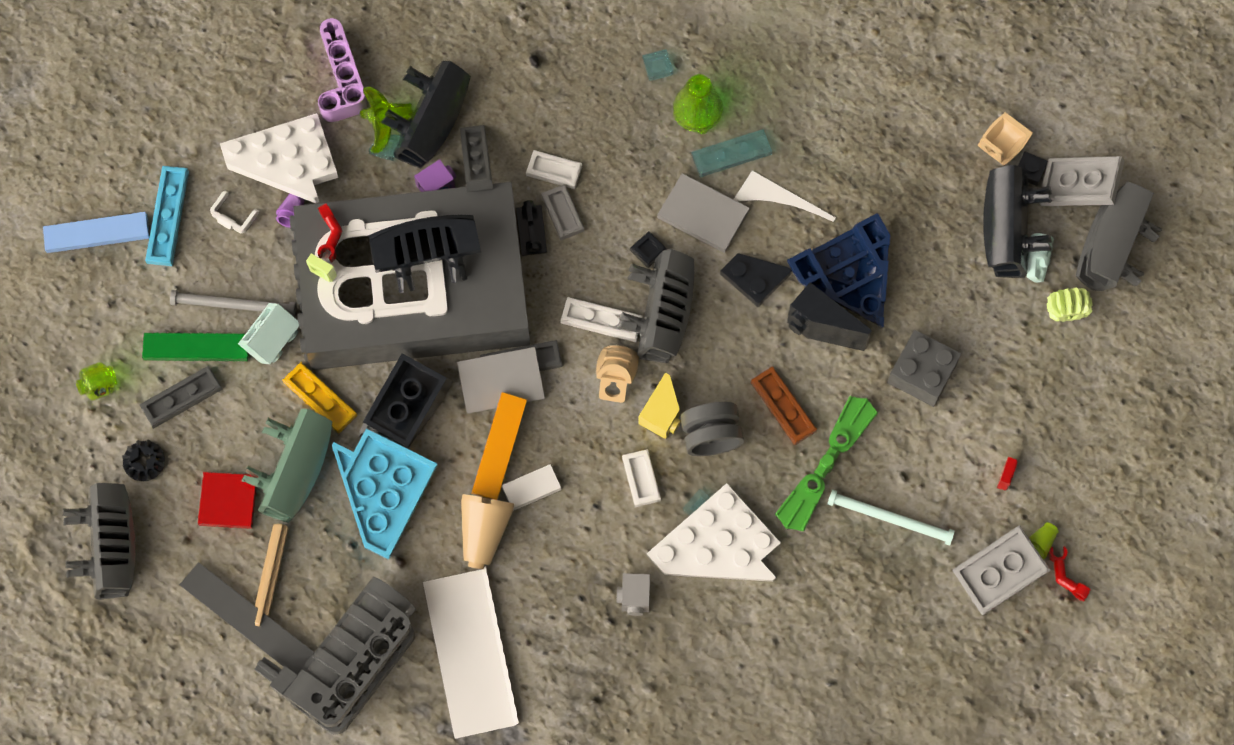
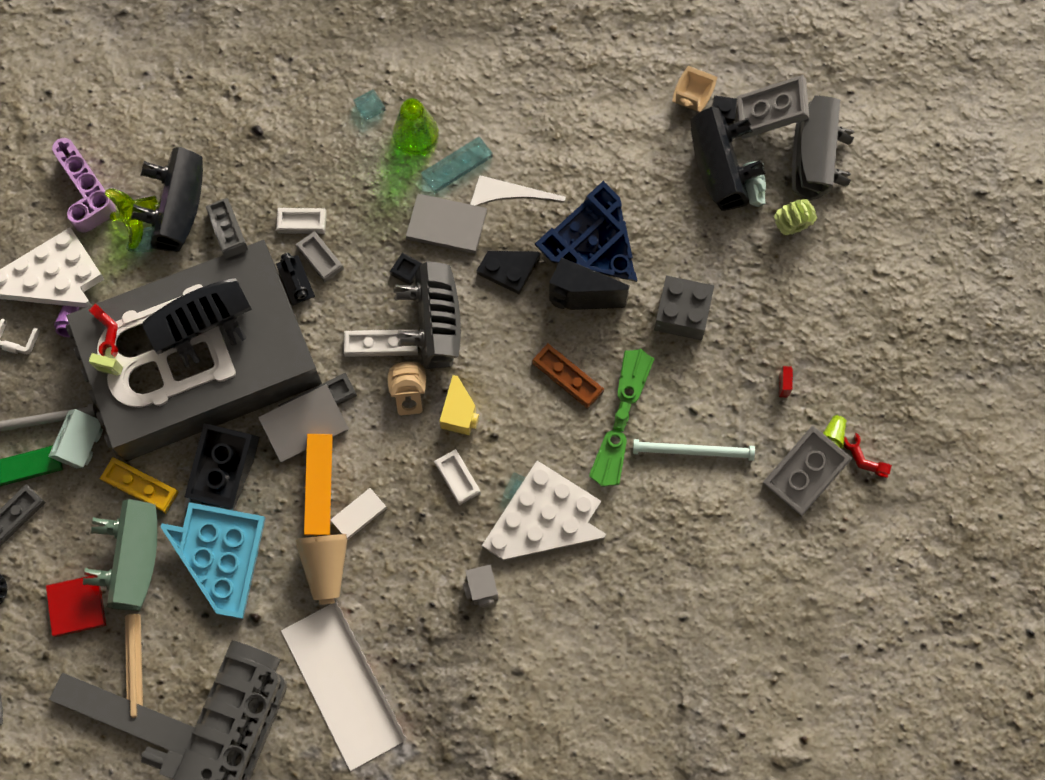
camera: 15 degrees left, 0 degrees up
medium lavender brick [414,159,456,192] -> none
dark grey wheel [680,402,744,456] -> none

